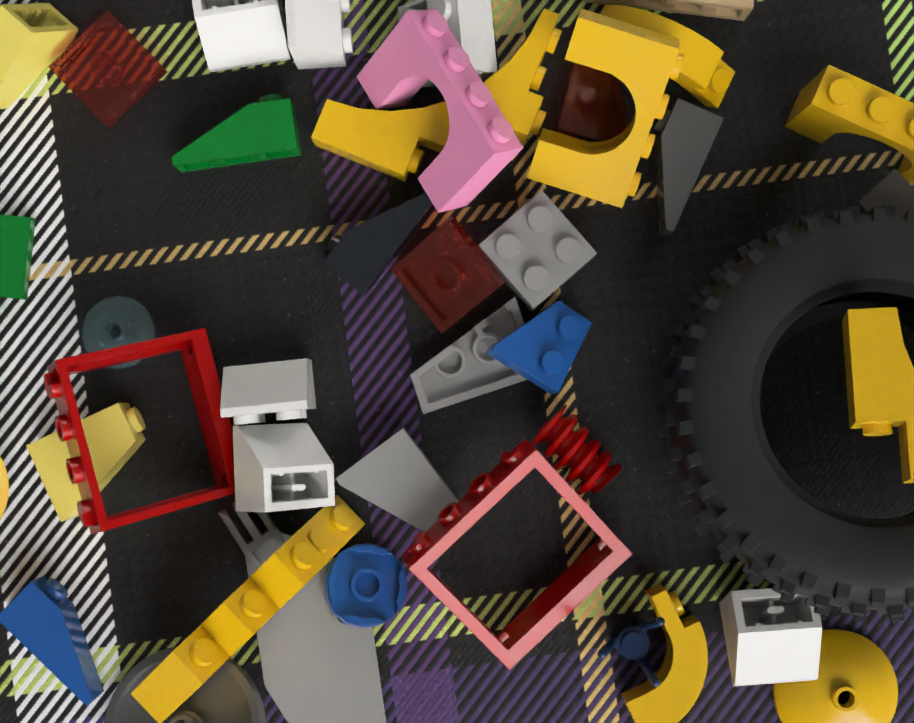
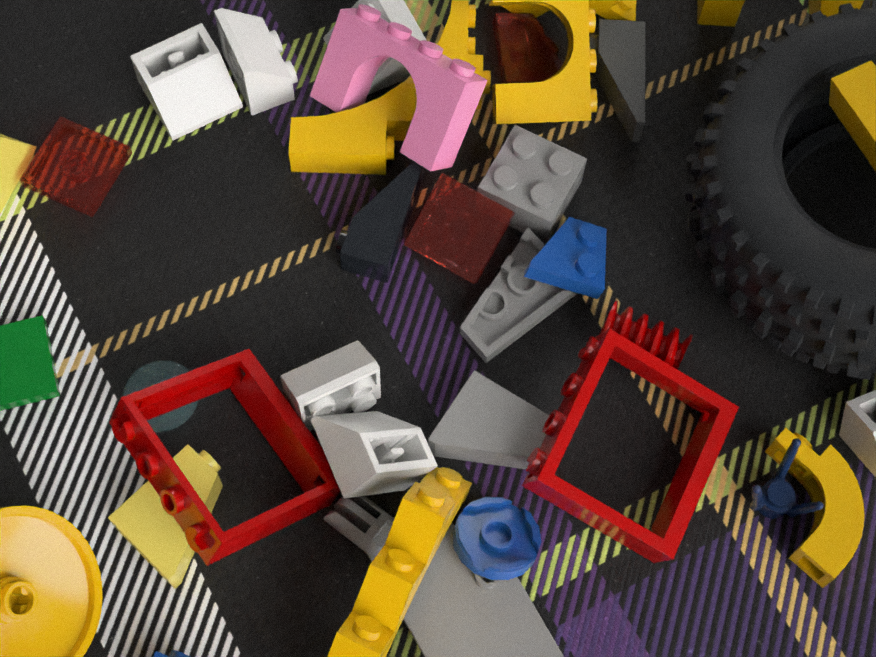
camera: 20 degrees left, 20 degrees down
green slope [172,94,302,173] -> none

